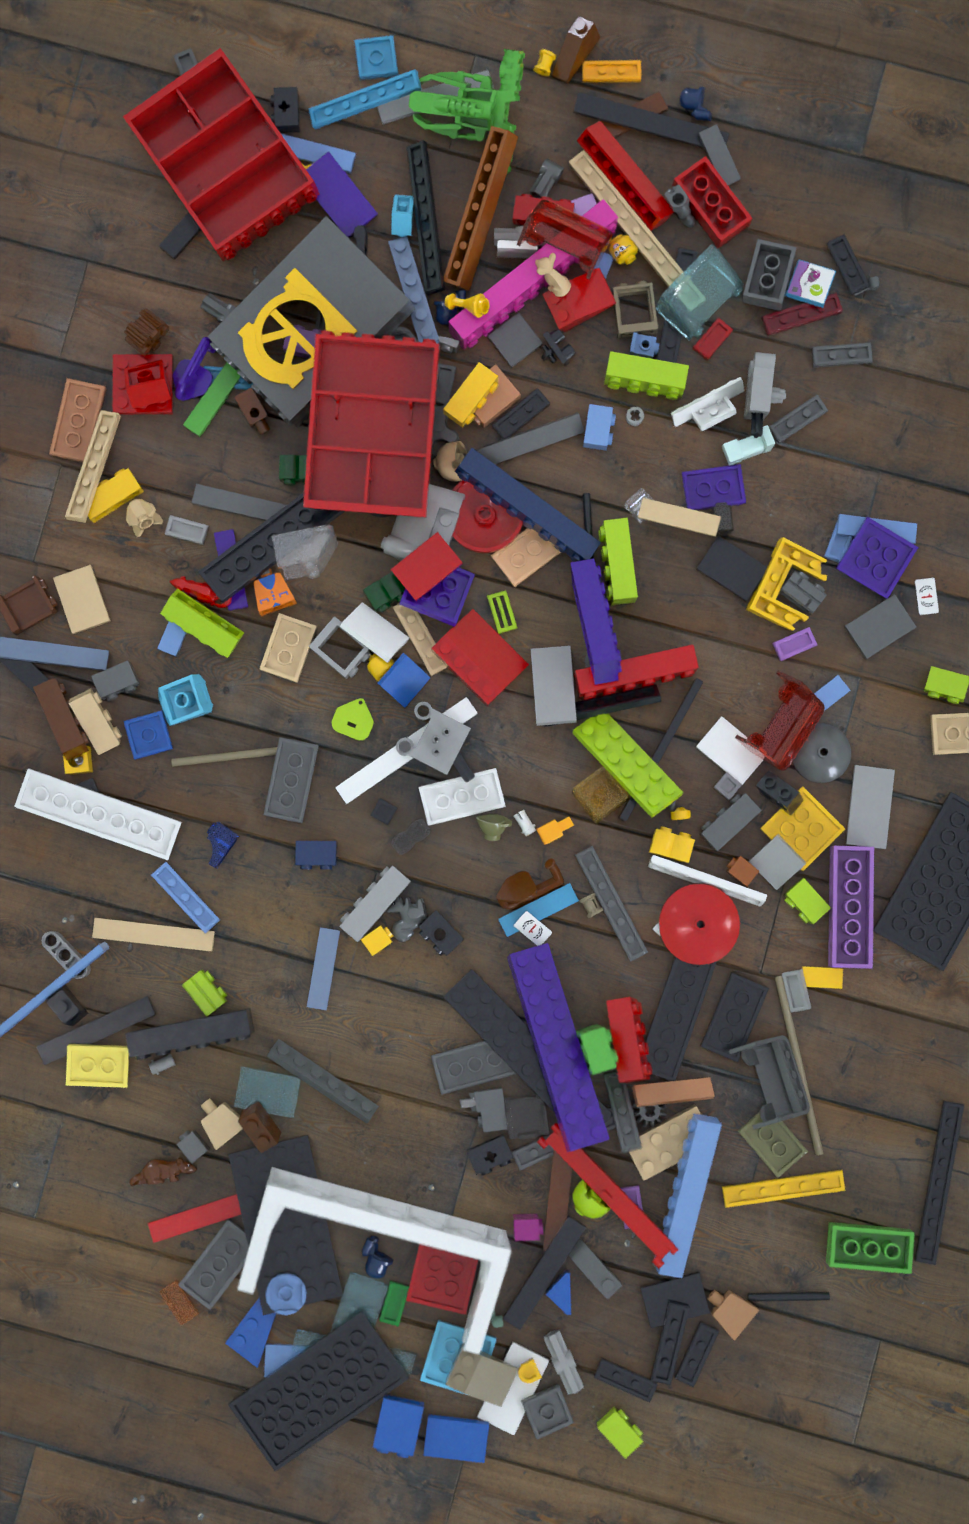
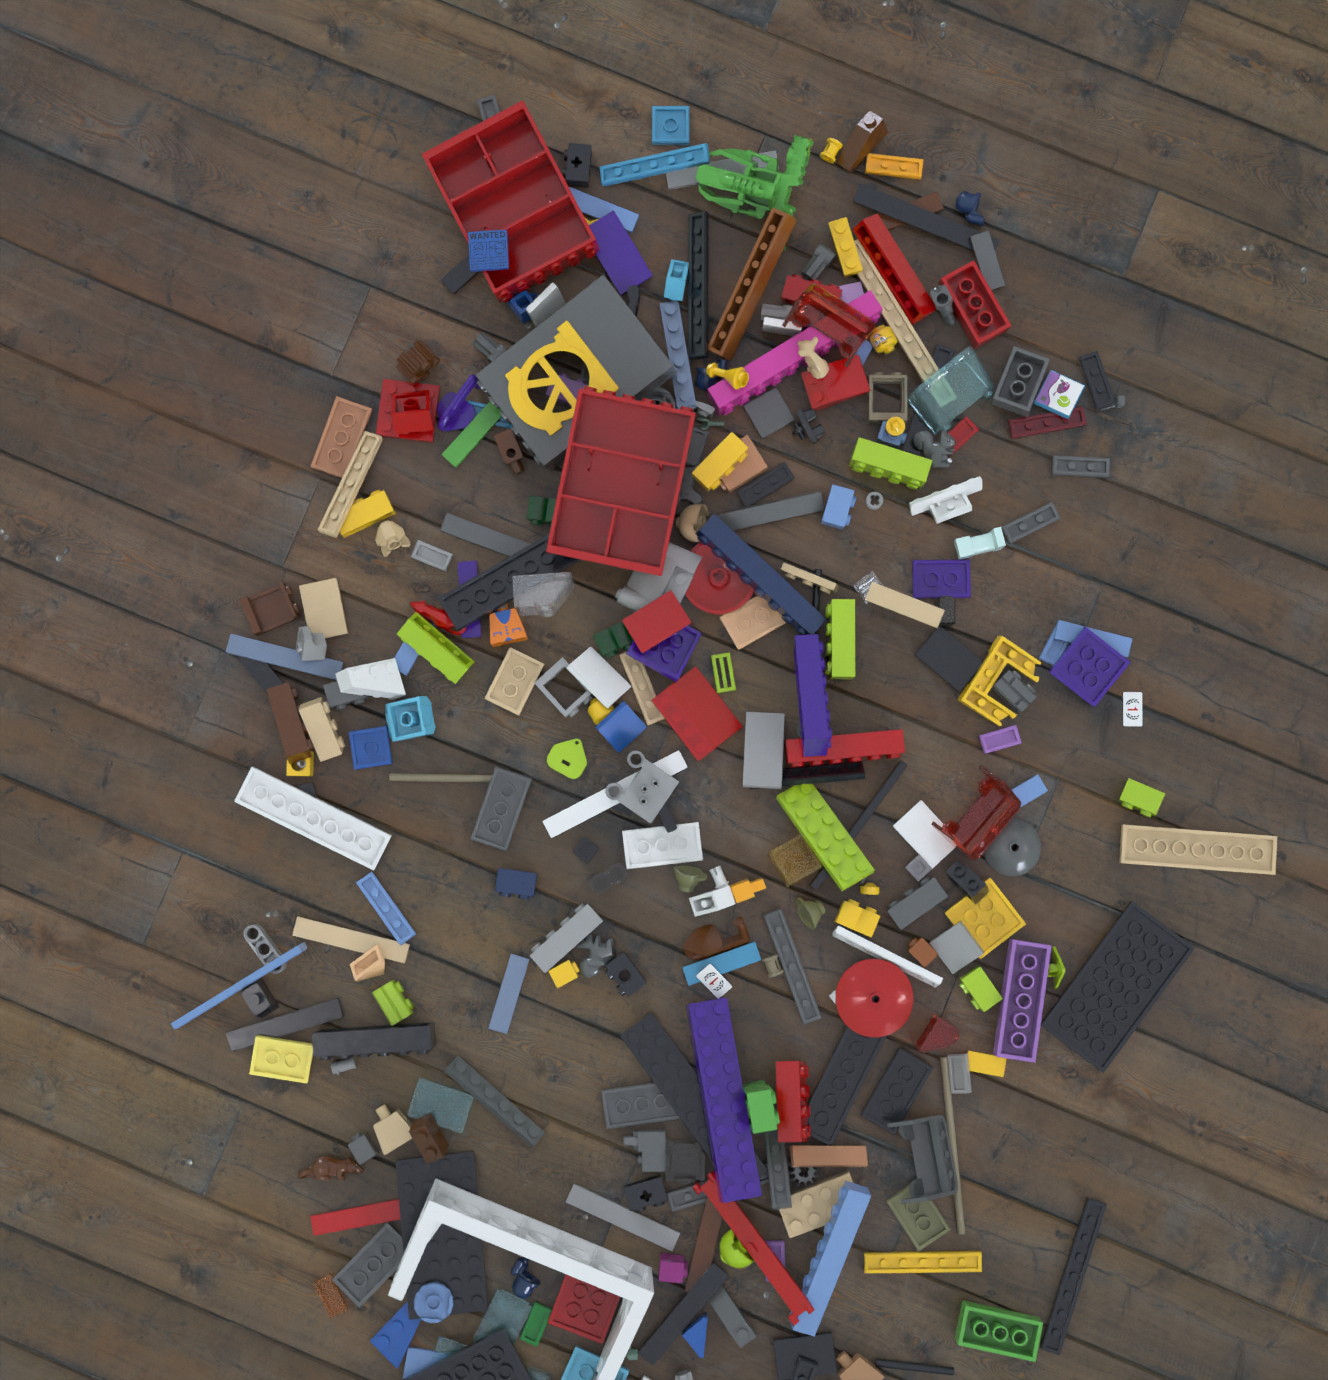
camera: 10 degrees right, 0 degrees up
clear blue arch [207,822,240,869] -> none
light grey piece [744,352,786,438] -> none
dark grey tile [844,594,916,659] -> none
light grey tile [845,765,895,849] -> none
none -> light grey brick [296,626,327,661]
none -> white wedge [335,658,406,700]
none -> light nougat slope [350,945,385,981]
none -> blue tile [468,230,509,272]
none -> blue brick [507,290,538,324]
none -> white tile [526,283,566,327]
none -> light grey tile [566,1183,680,1251]
none -> white brick [689,885,736,917]
none -> sand green hand [696,417,724,430]
none -> tan plate [781,563,839,594]
none -> olive piece [795,897,825,930]
none -> yellow plate [828,217,863,277]
none -> yellow tile [885,417,905,437]
none -> dark grey animal [913,429,956,468]
none -> clear red slope [914,1014,960,1053]
none -> lime piece [1047,947,1065,989]

